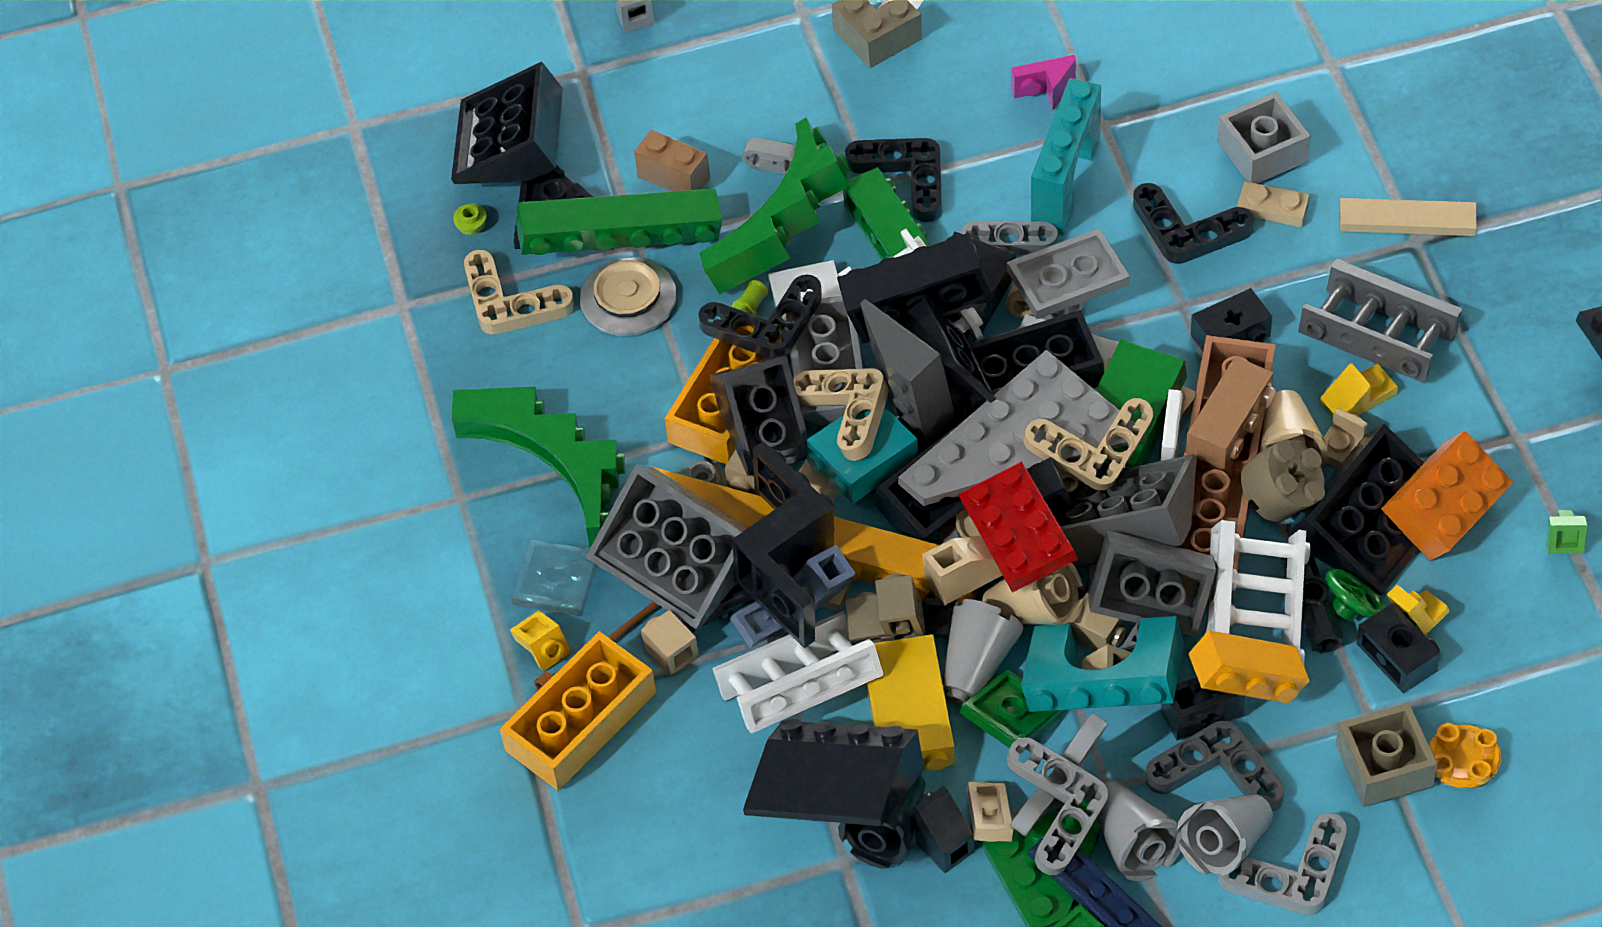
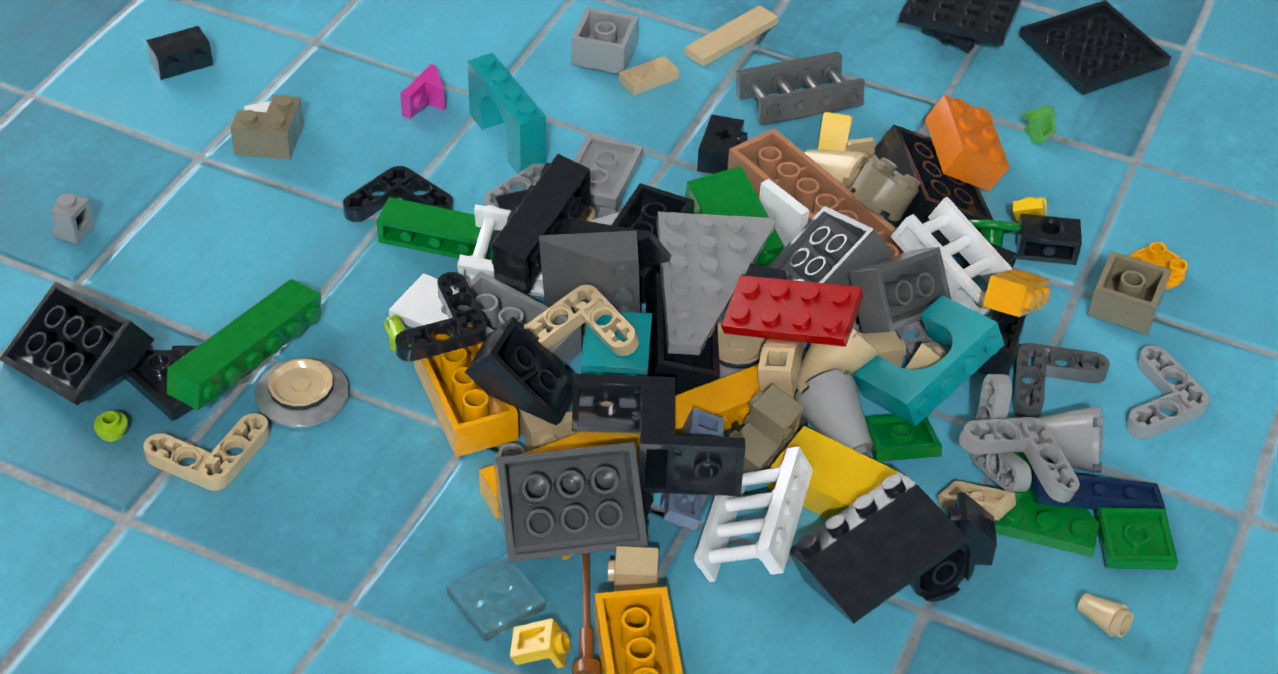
camera: 55 degrees left, 10 degrees down
green arch [452,387,626,547] -> none
medium nougat brick [634,129,710,191] -> none
green arch [699,117,851,295] -> none
light grey beam [742,138,796,175] -> none
tan beam [1023,398,1153,490] -> none
black beam [1133,183,1254,264] -> none
light grey cone [1177,794,1273,876] -> none
medium nougat brick [1186,357,1276,470] -> none

